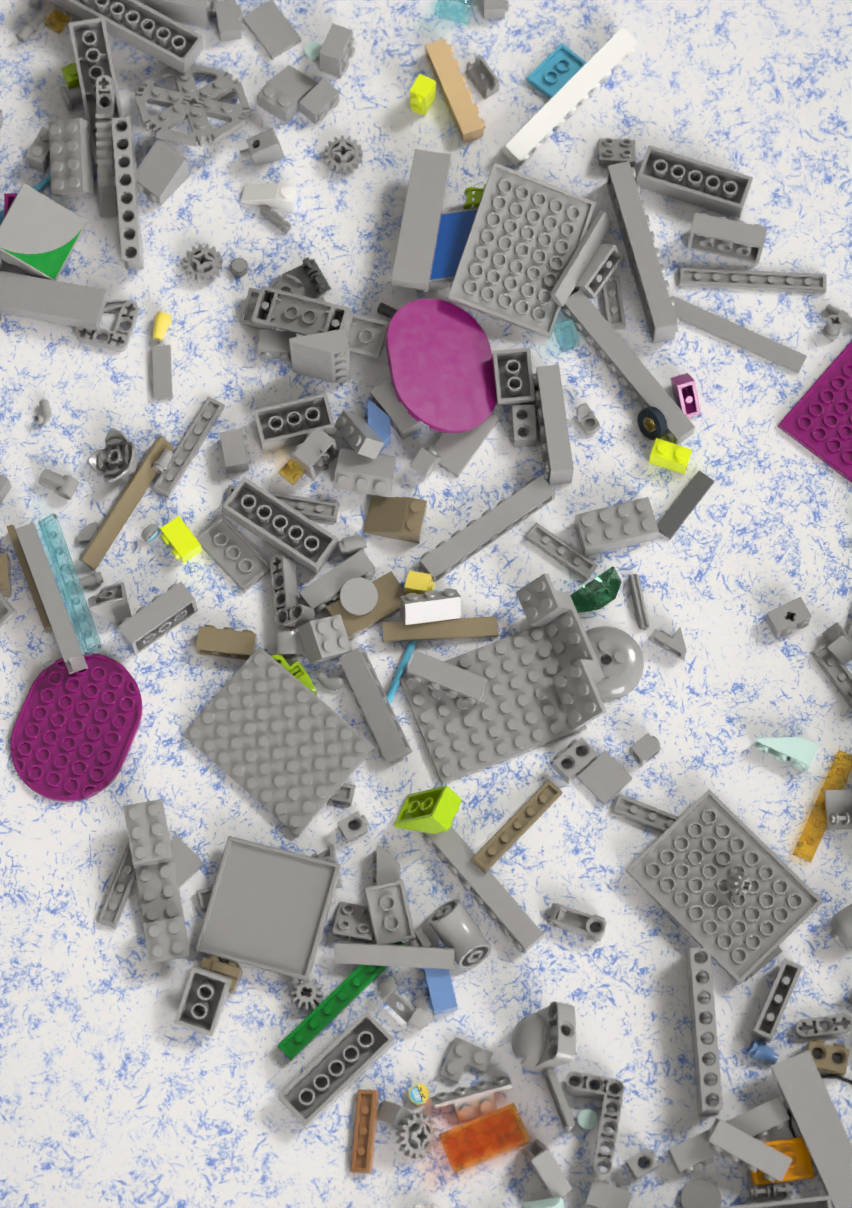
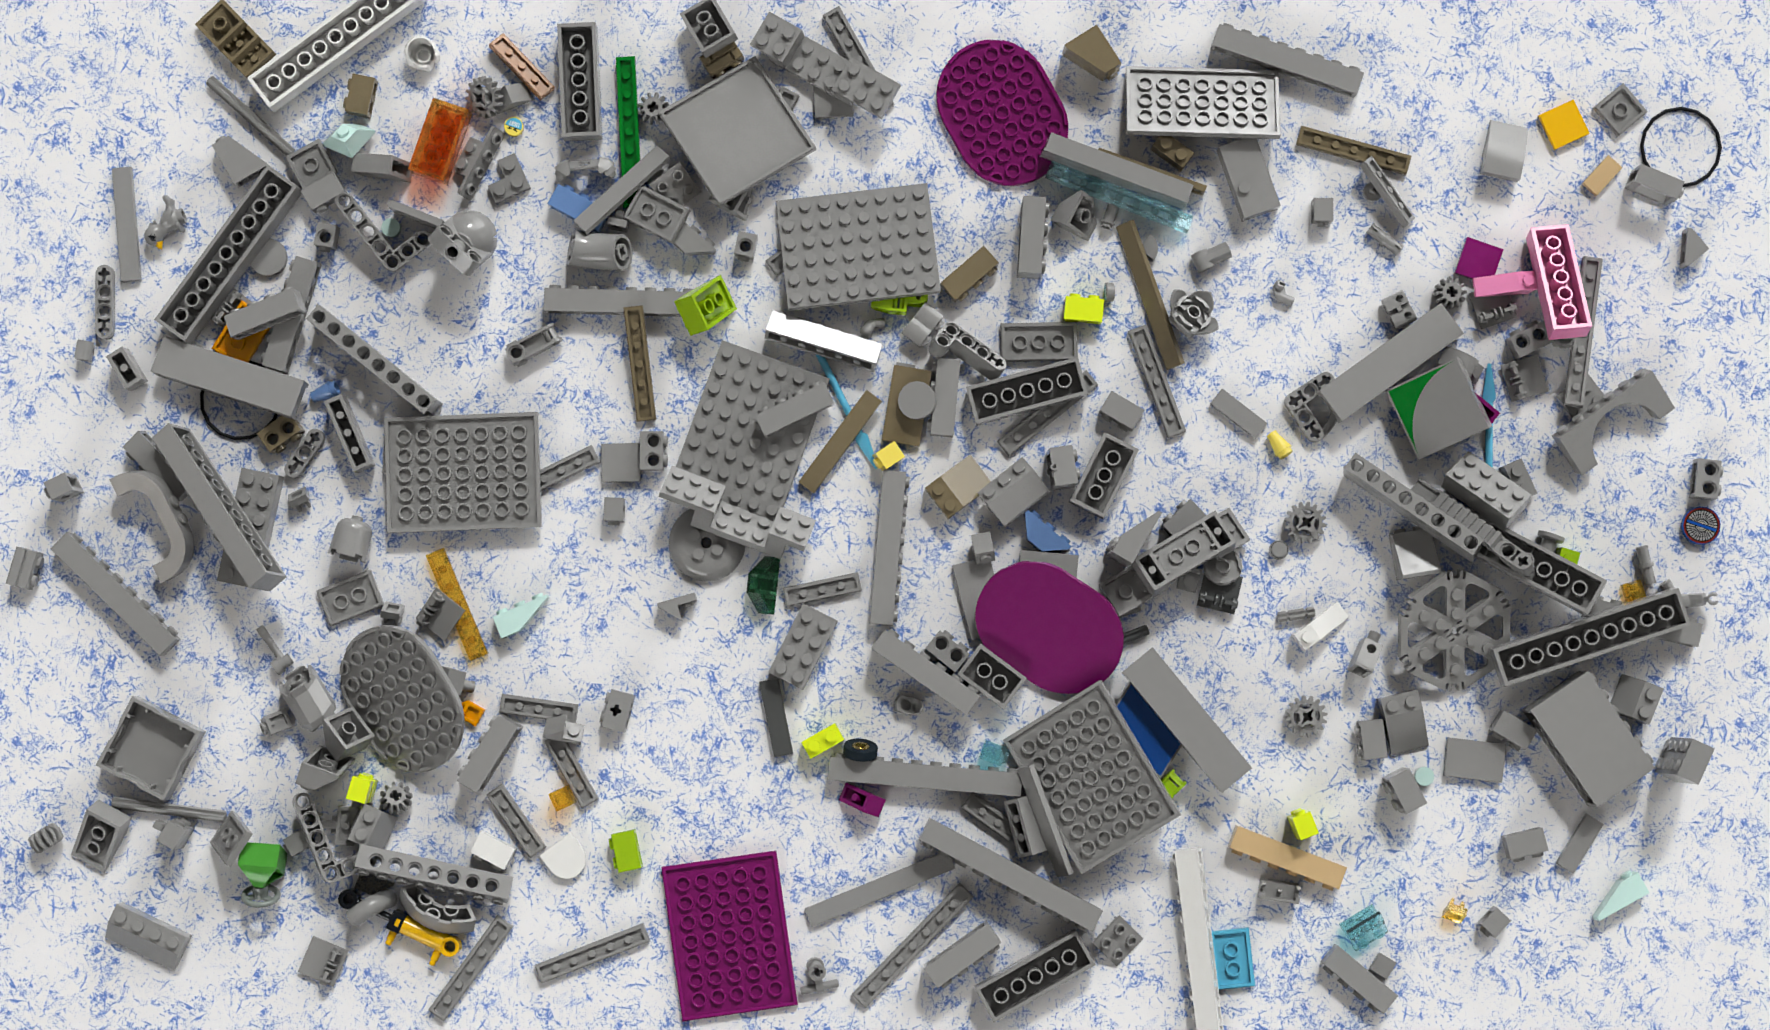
camera: 135 degrees right, 15 degrees up
light grey pin [153,449,174,474] -> none
clear yellow tile [279,459,305,486] -> none
light grey brick [298,614,353,664] -> none
light grey brick [335,410,384,459] -> none
light grey brick [338,534,367,557] -> none
brick [400,588,461,625] -> none
light grey axle [628,574,649,629] -> none
light grey gear [726,871,751,897] -> none

